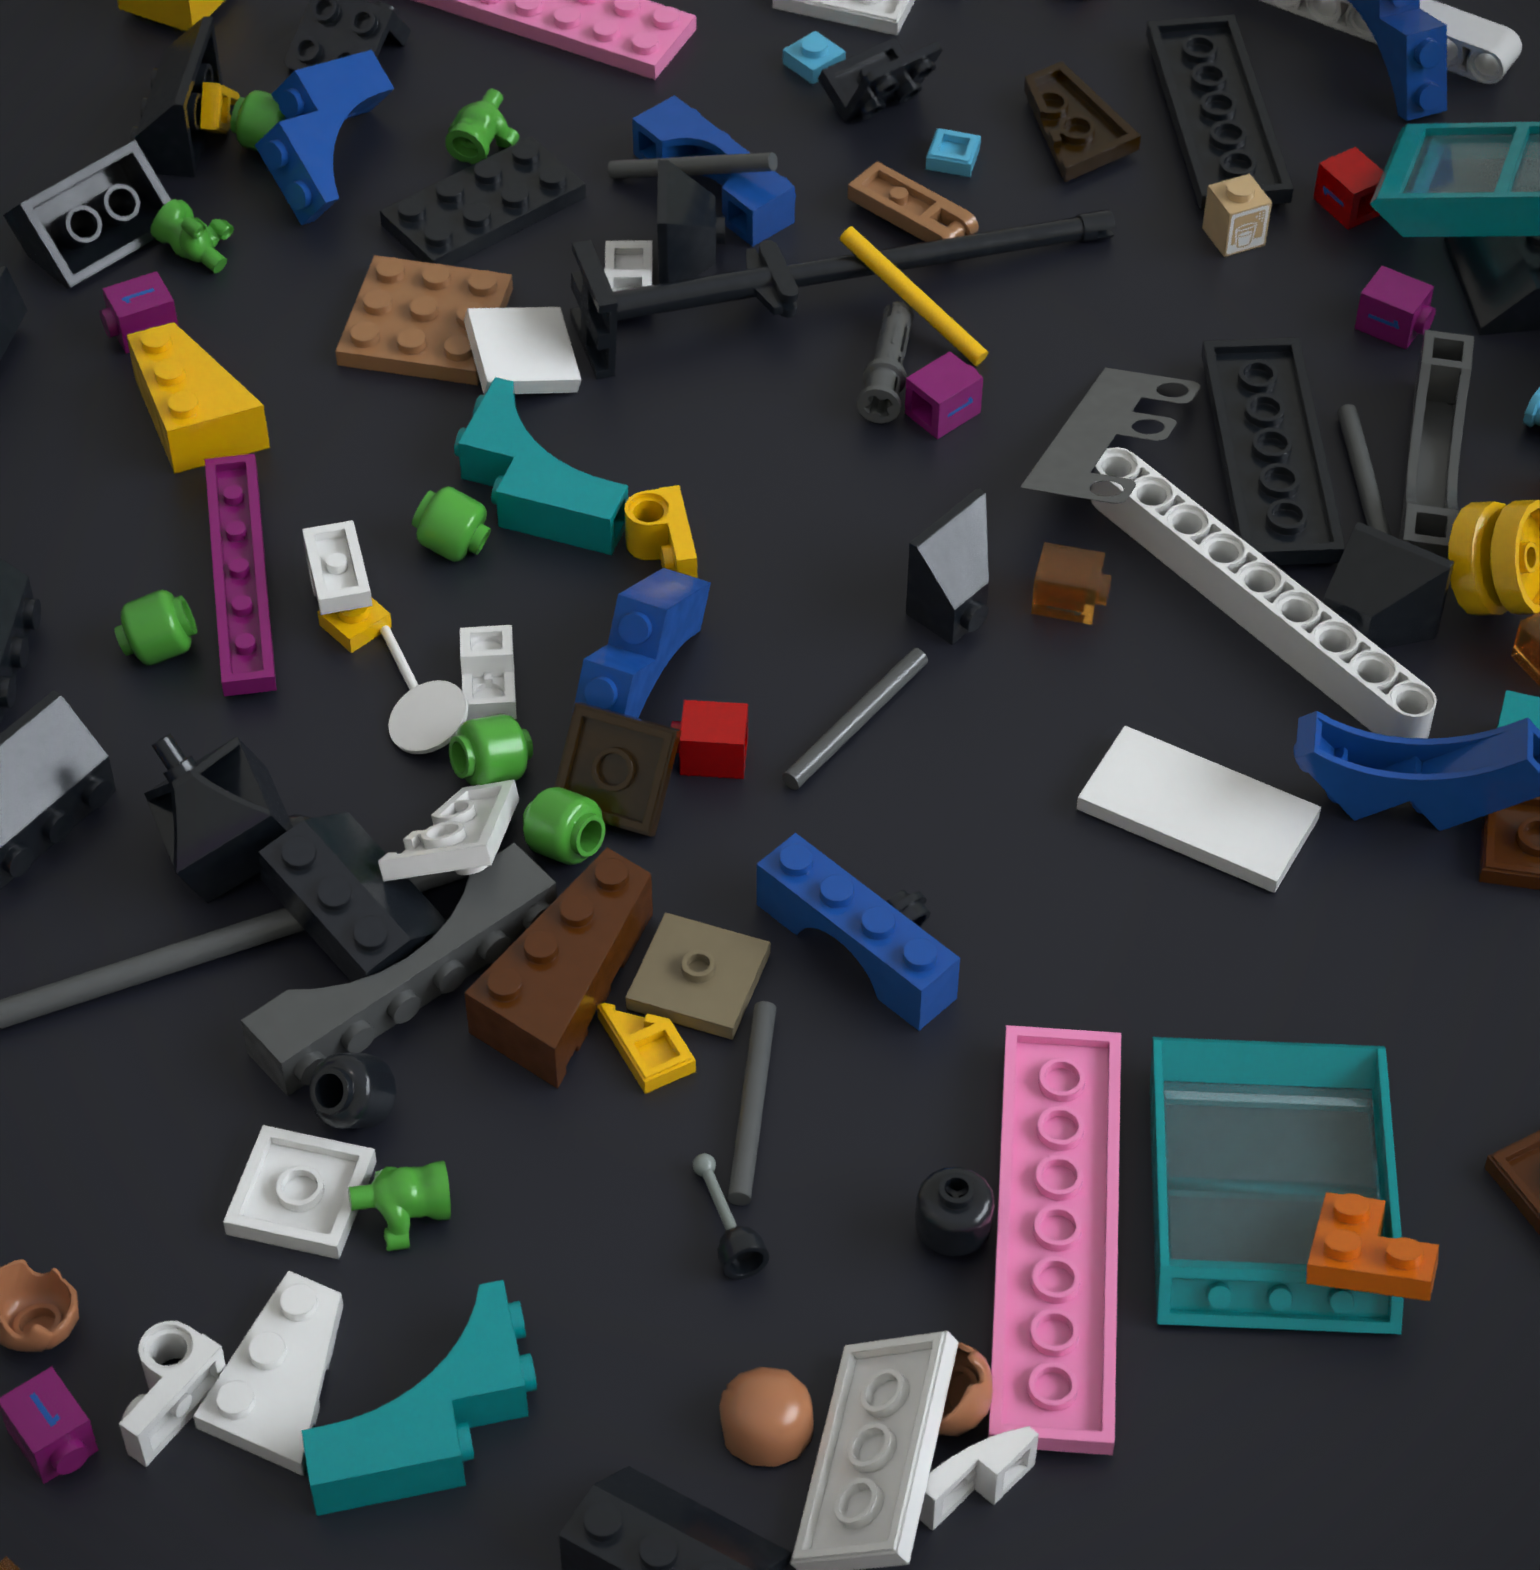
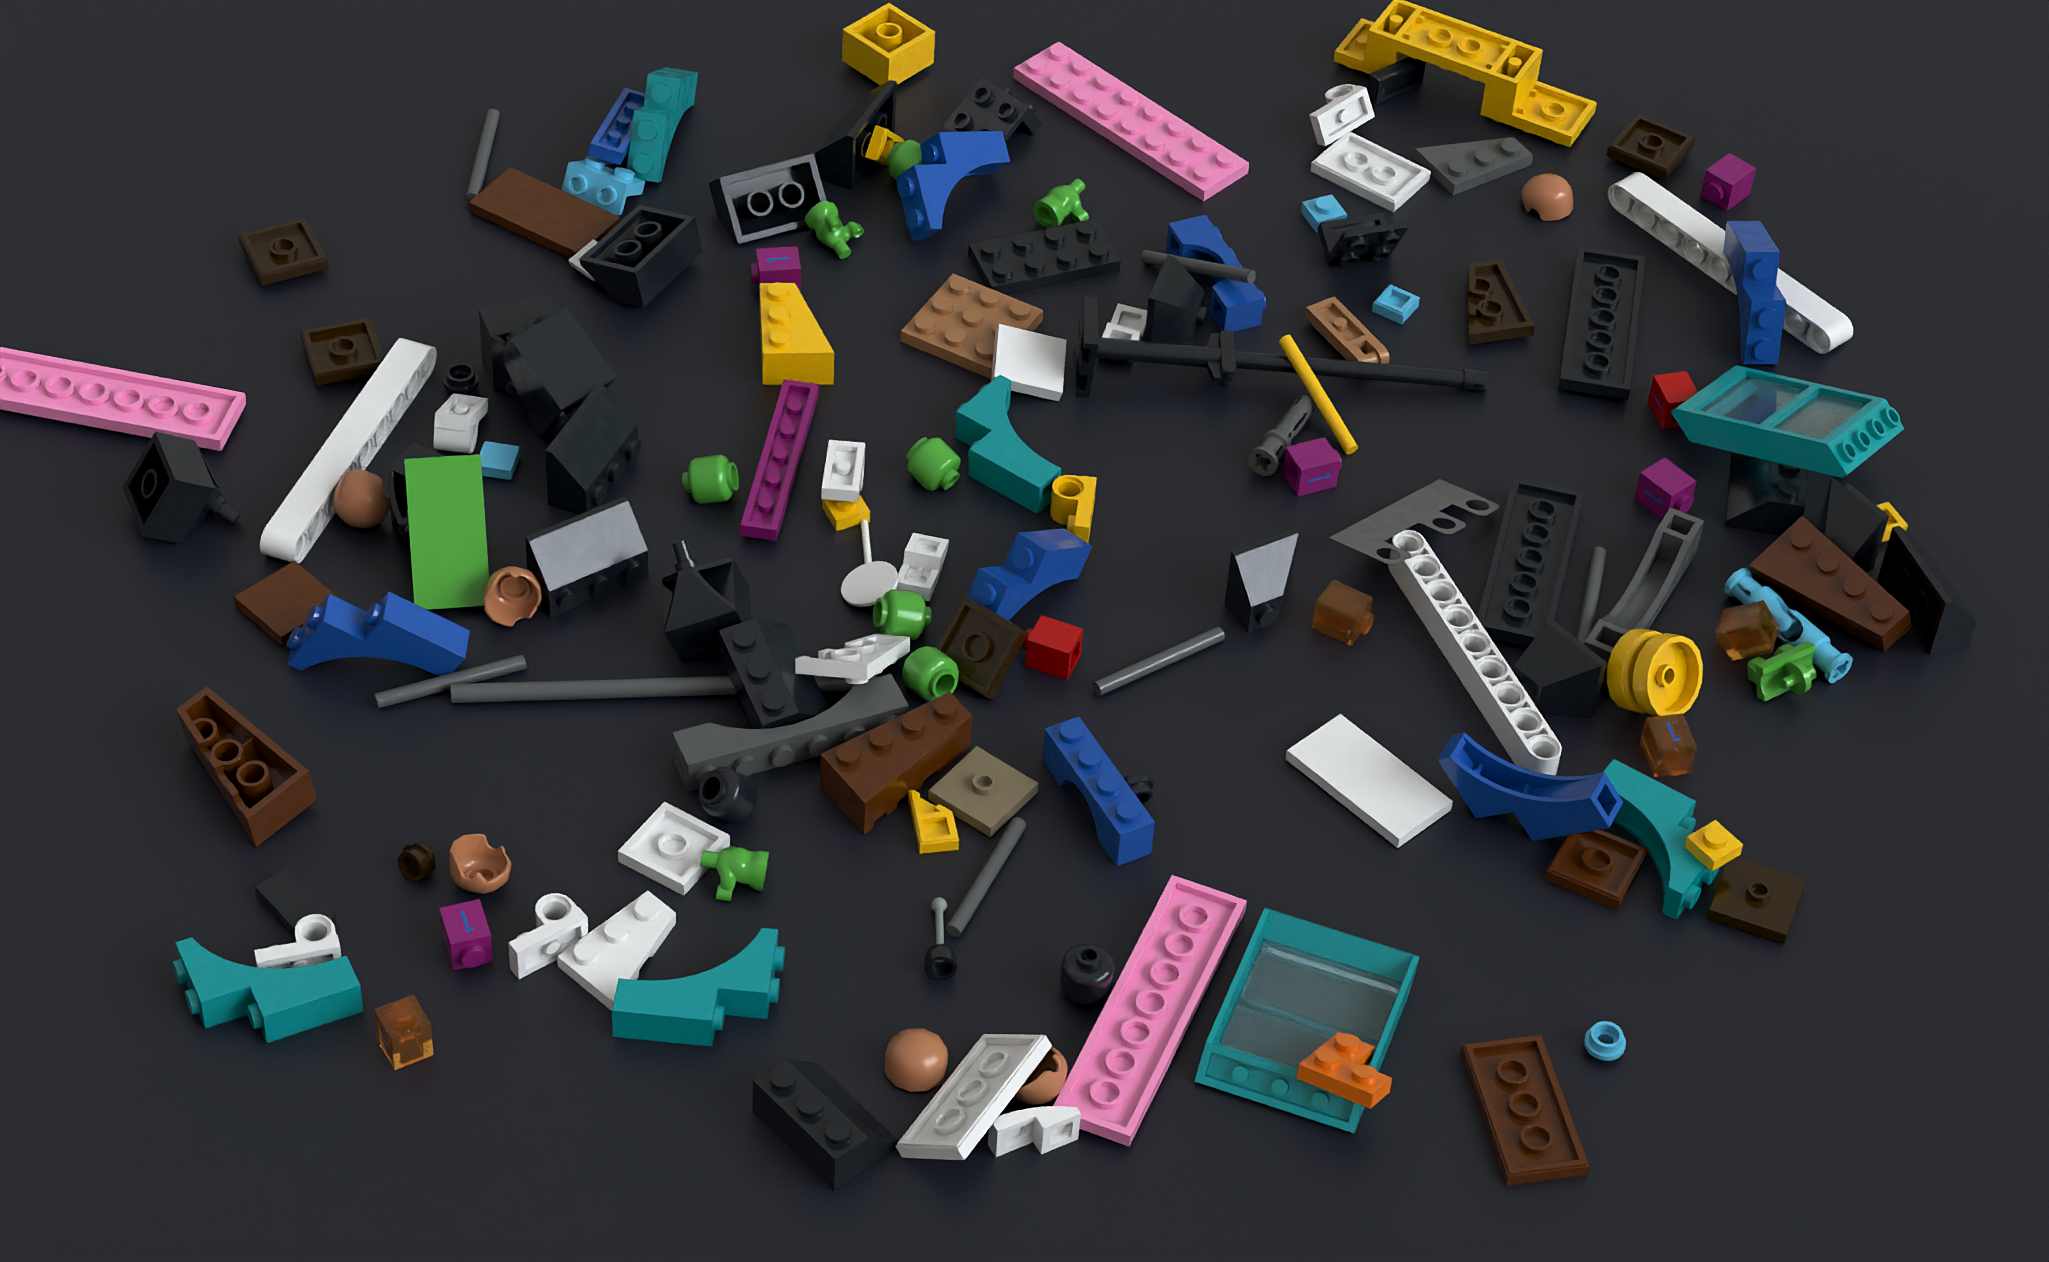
camera: 15 degrees right, 5 degrees down
tan brick [1202,174,1272,257] -> none

